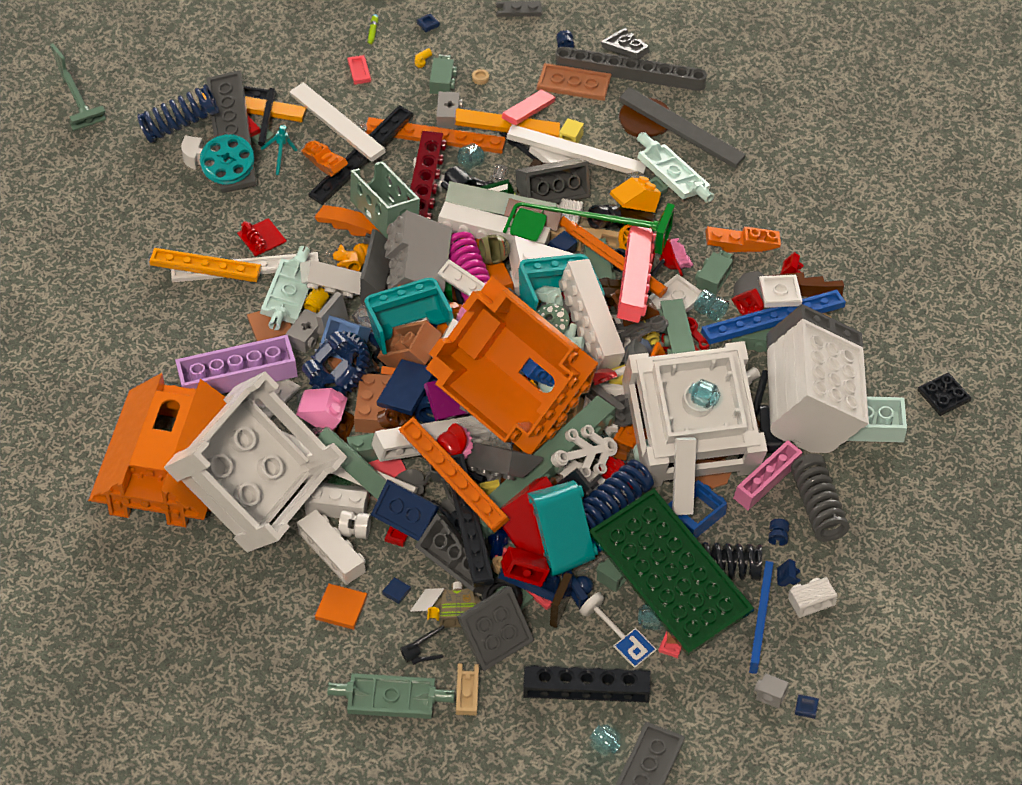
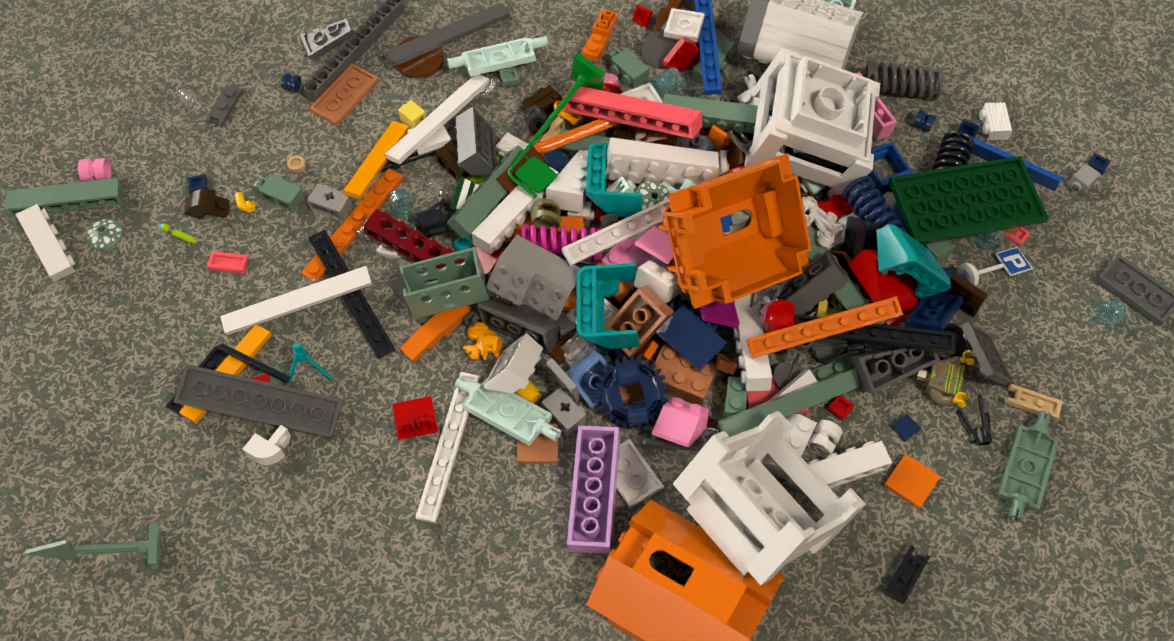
camera: 70 degrees left, 10 degrees up
dark blue piece [137,84,219,143] -> none
light orange tile [149,248,262,282] -> none
teal wedge [200,134,254,184] -> none
orange slope [301,140,348,177] -> none
dark blue tile [371,479,440,541] -> none
white sticker [411,588,444,611] -> none
red brick [500,546,550,587] -> none
tile [502,90,555,125] -> none
black brick [523,665,650,703] -> none
light orange slope [610,176,661,213] -> none
white tile [672,437,697,515] -> none
clear light blue head [689,379,720,408] -> none
none -> dark brown brick [184,189,230,219]
none -> black hinge [884,545,930,604]

